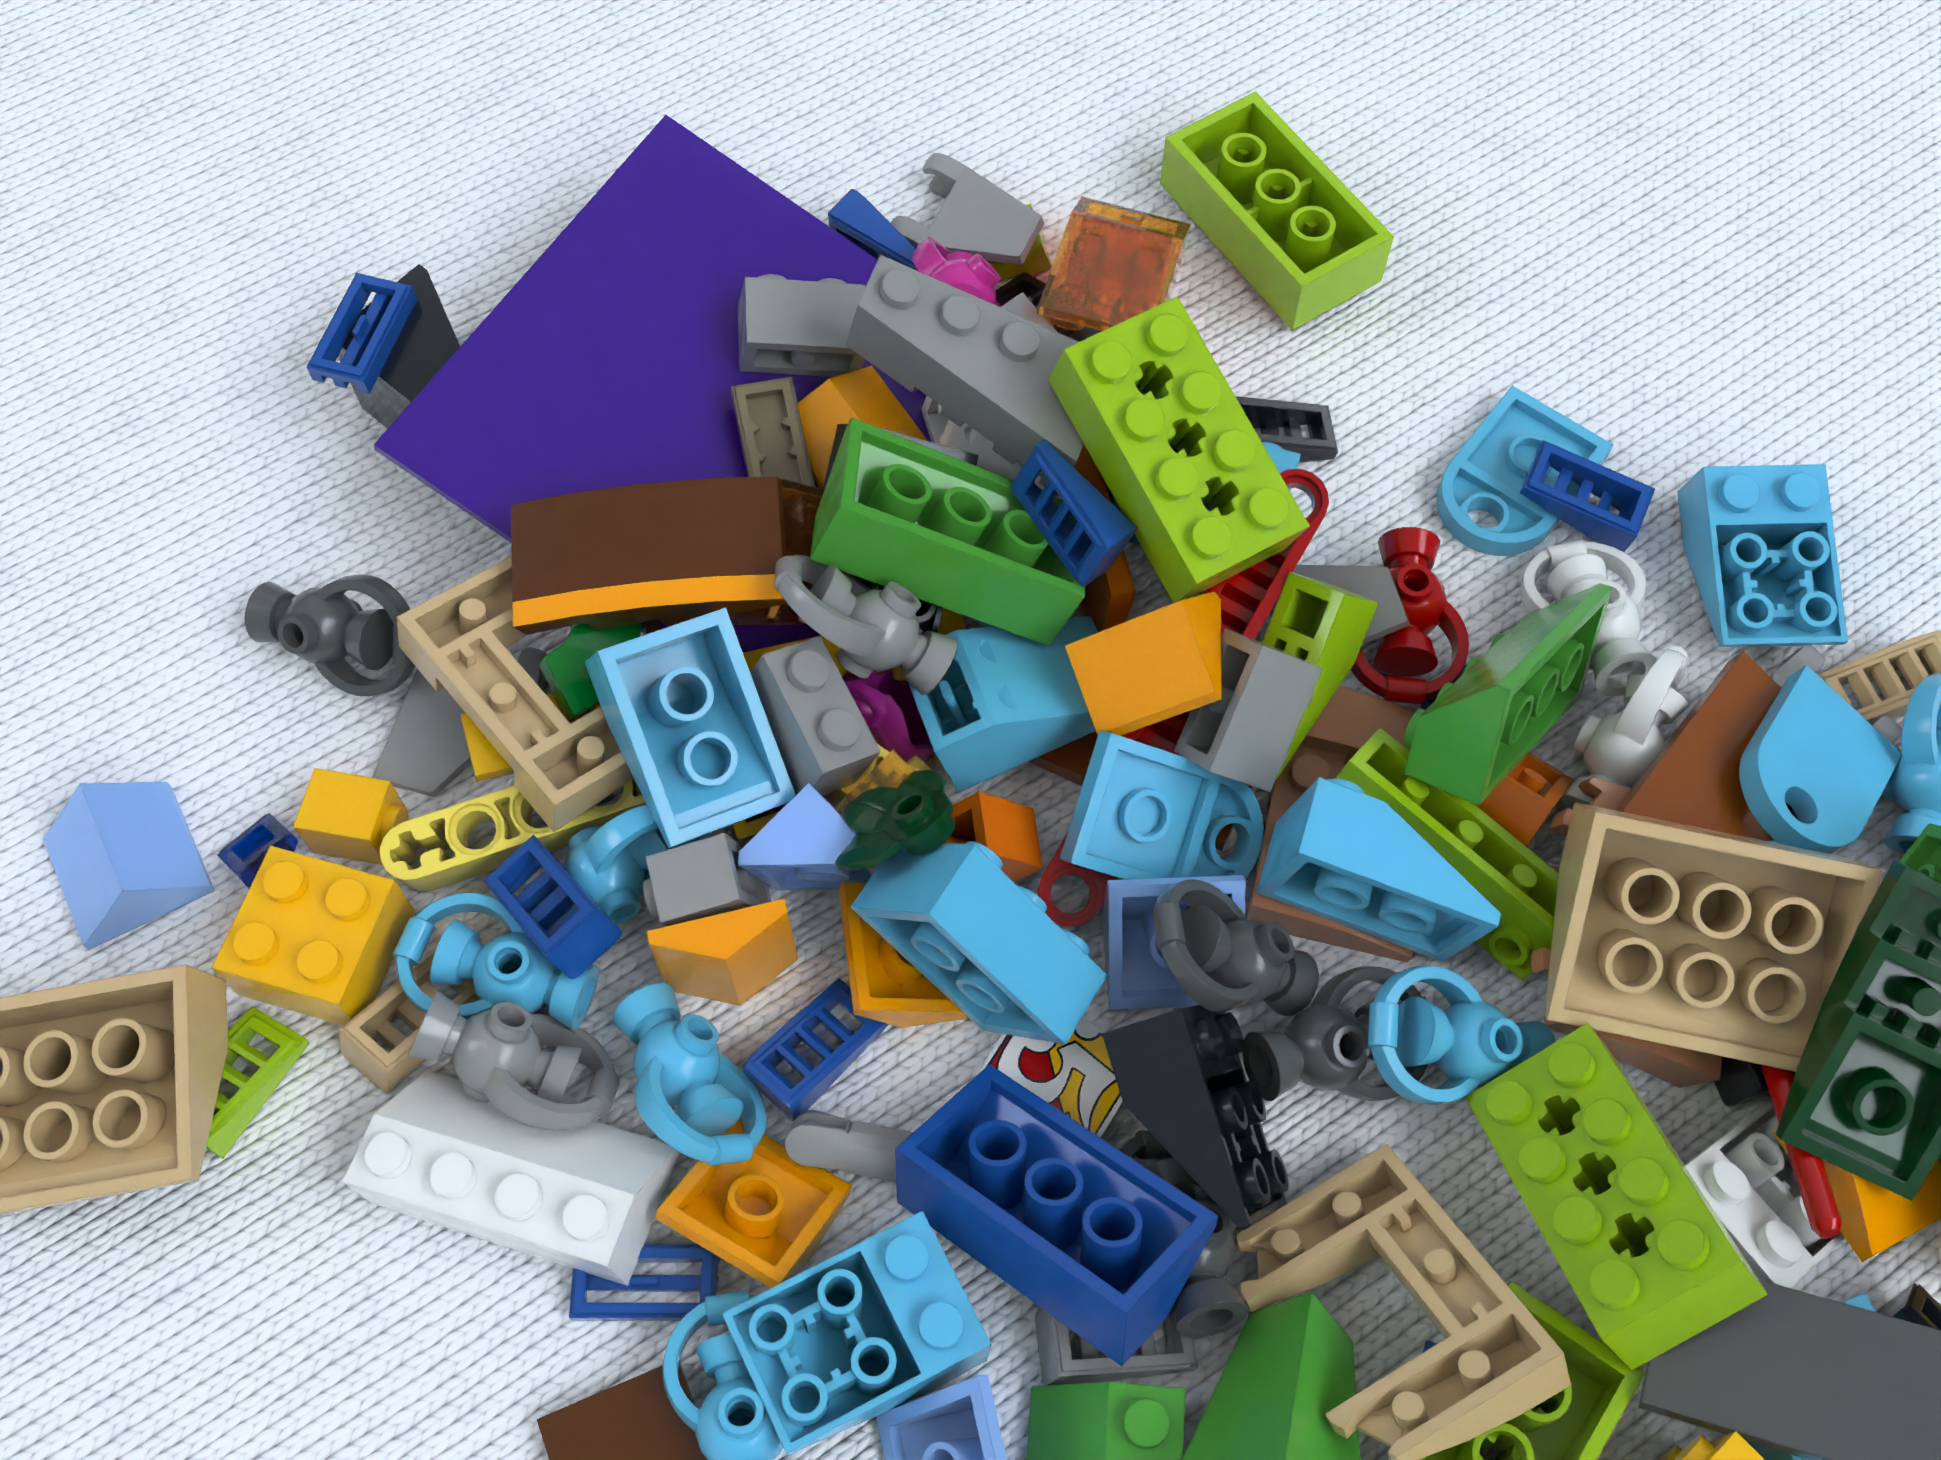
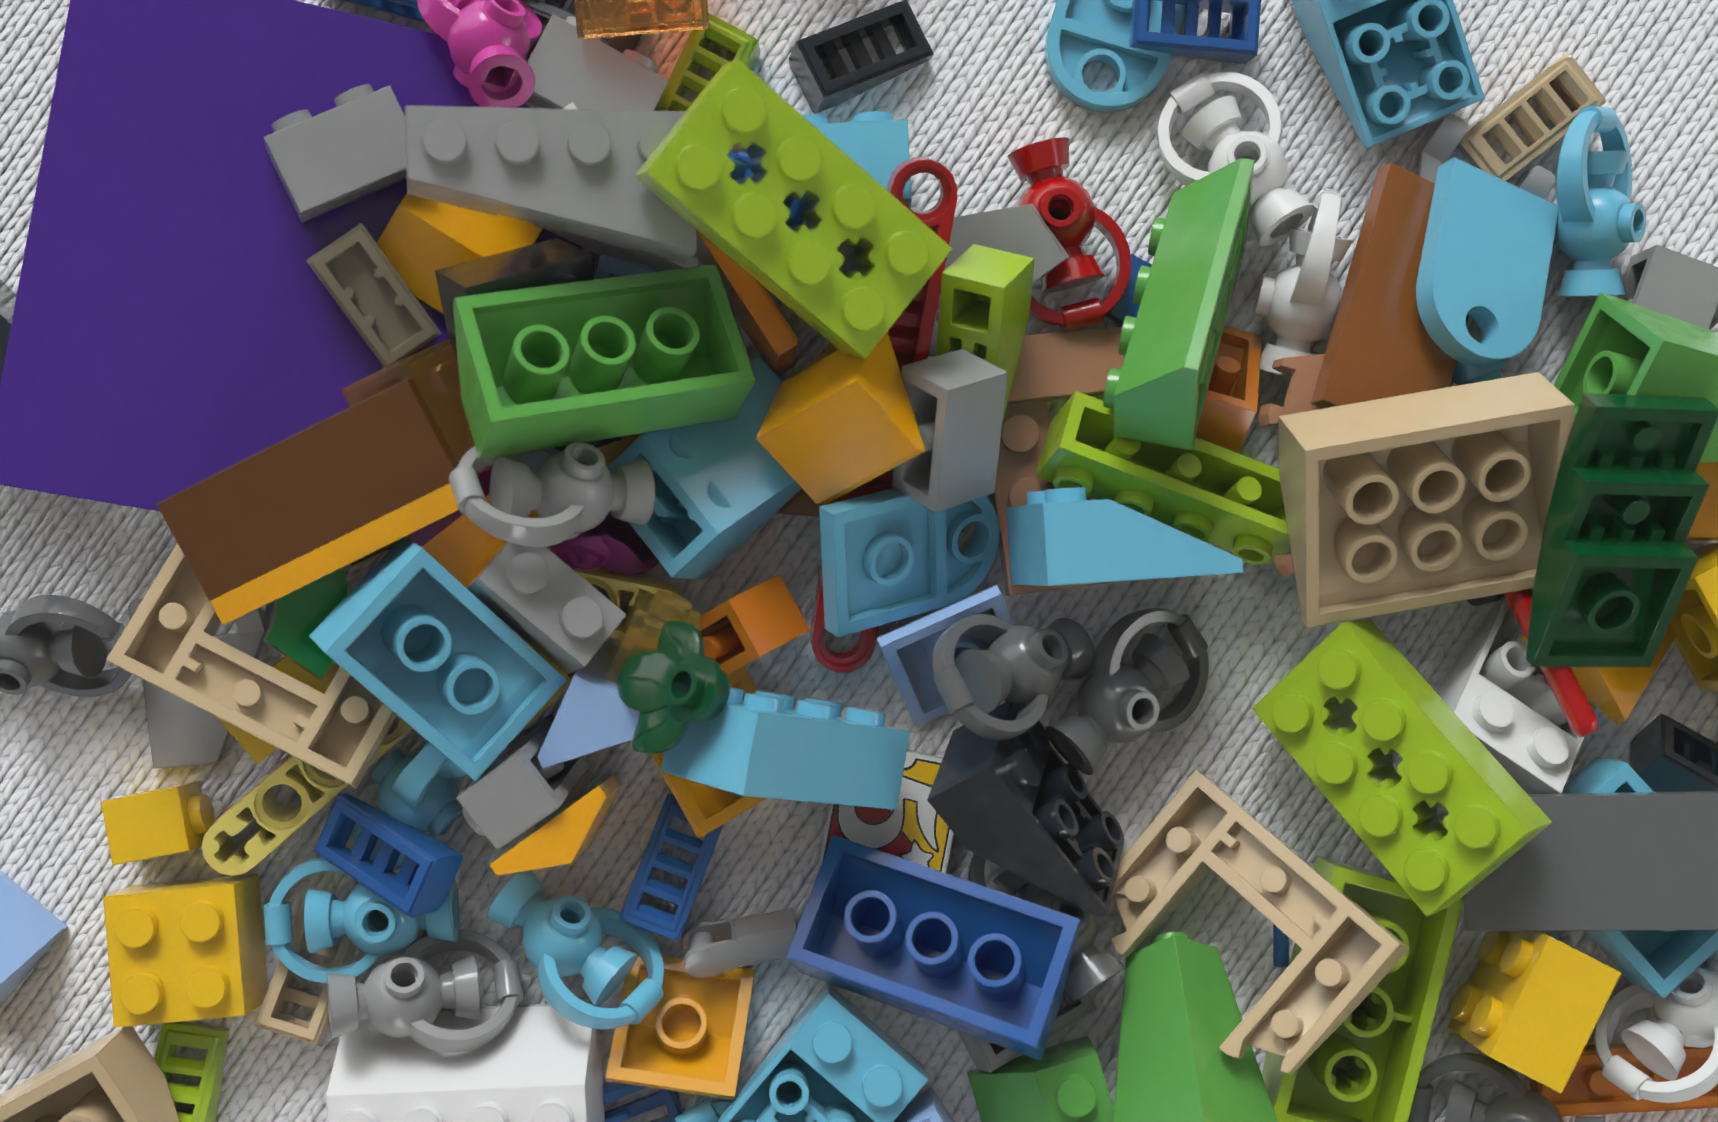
camera: 25 degrees left, 25 degrees up
clear blue slope [217,813,299,889] -> none
blue slope [1010,440,1138,587] -> none
medium azure piece [1368,966,1556,1105] -> none

